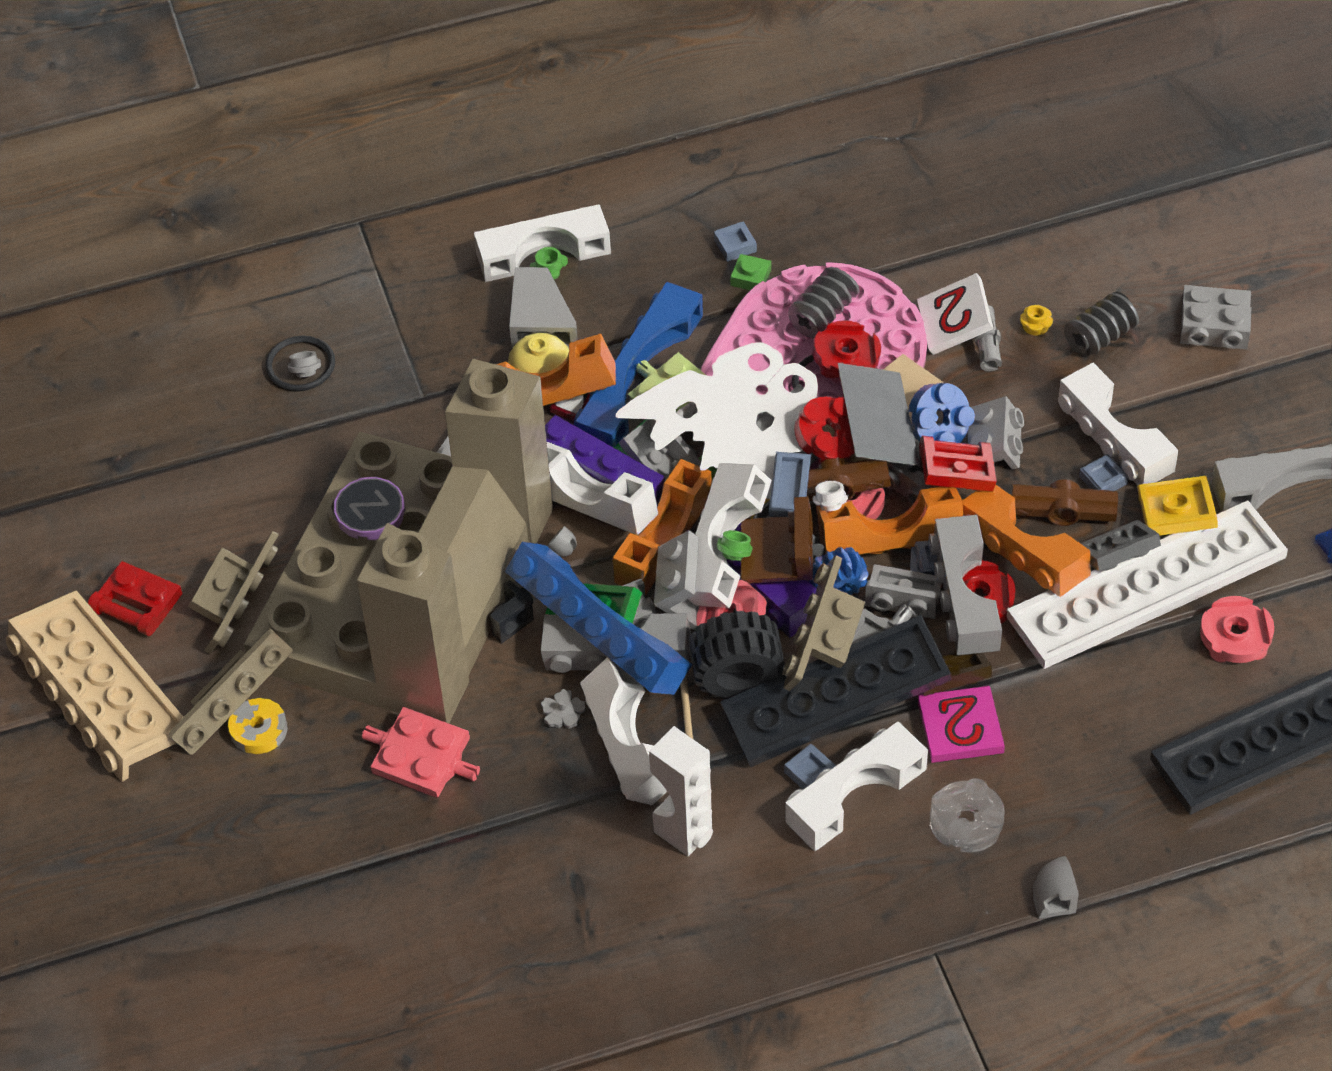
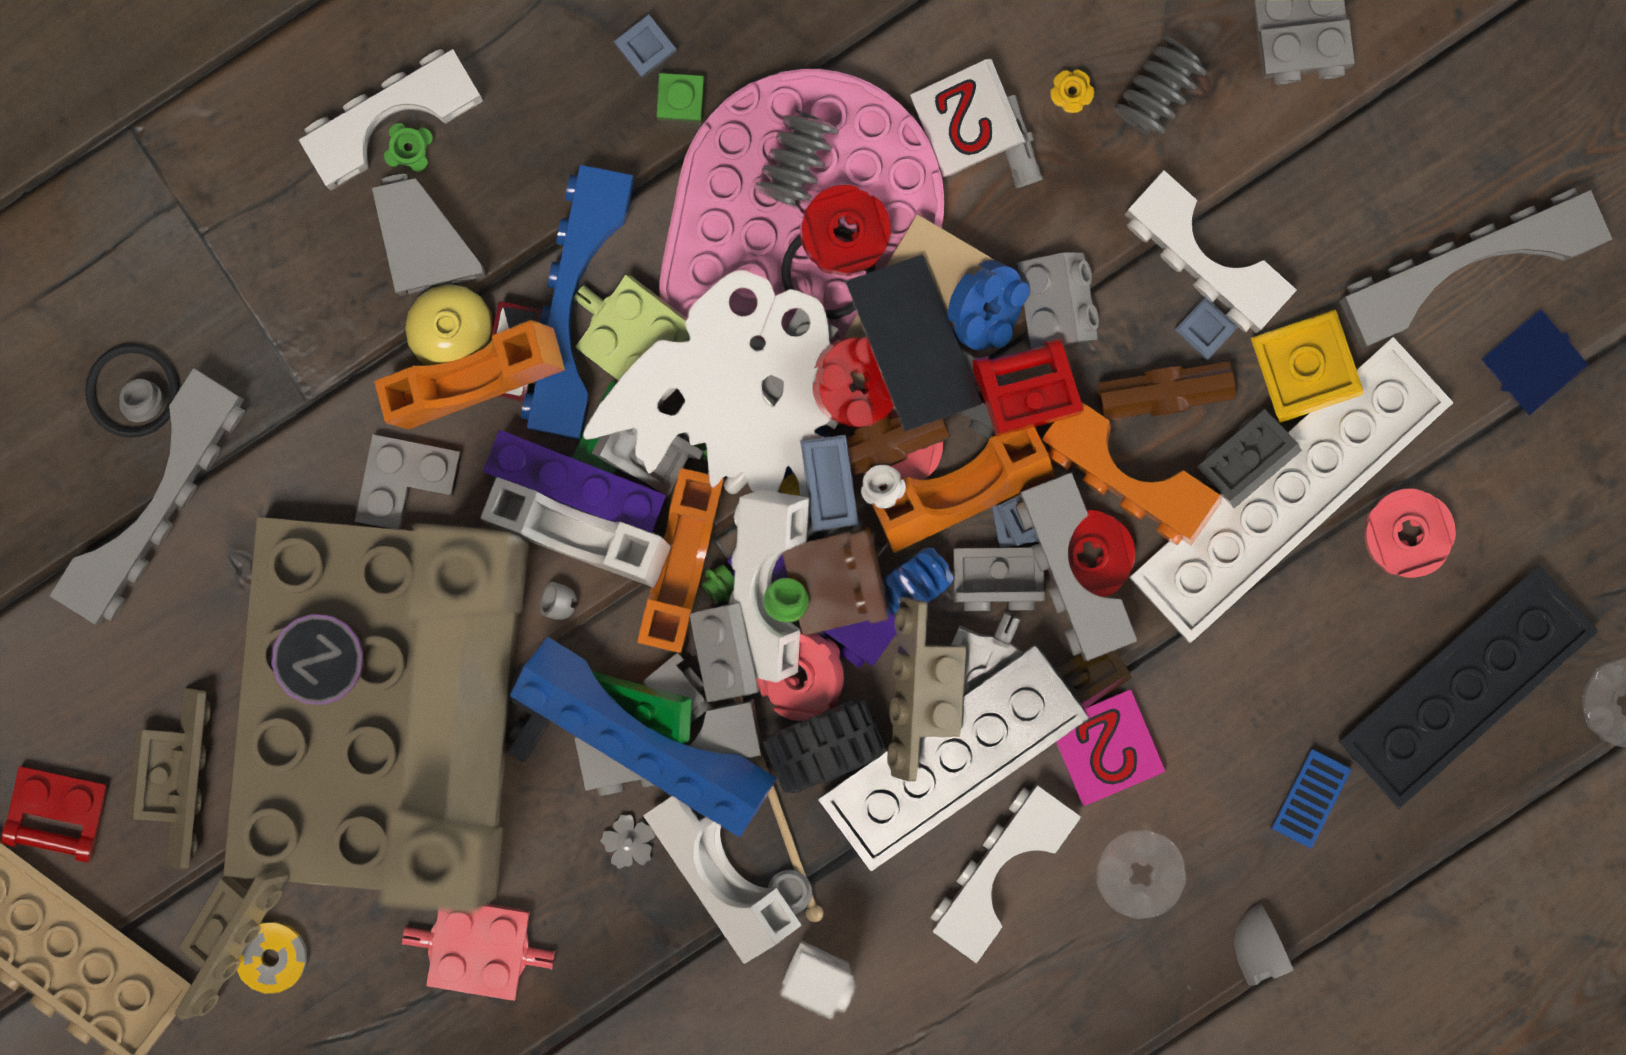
camera: 20 degrees left, 35 degrees up
sand blue tile [784,744,836,790] -> none
none -> light grey arch [50,368,245,625]
none -> tile [1270,749,1352,849]

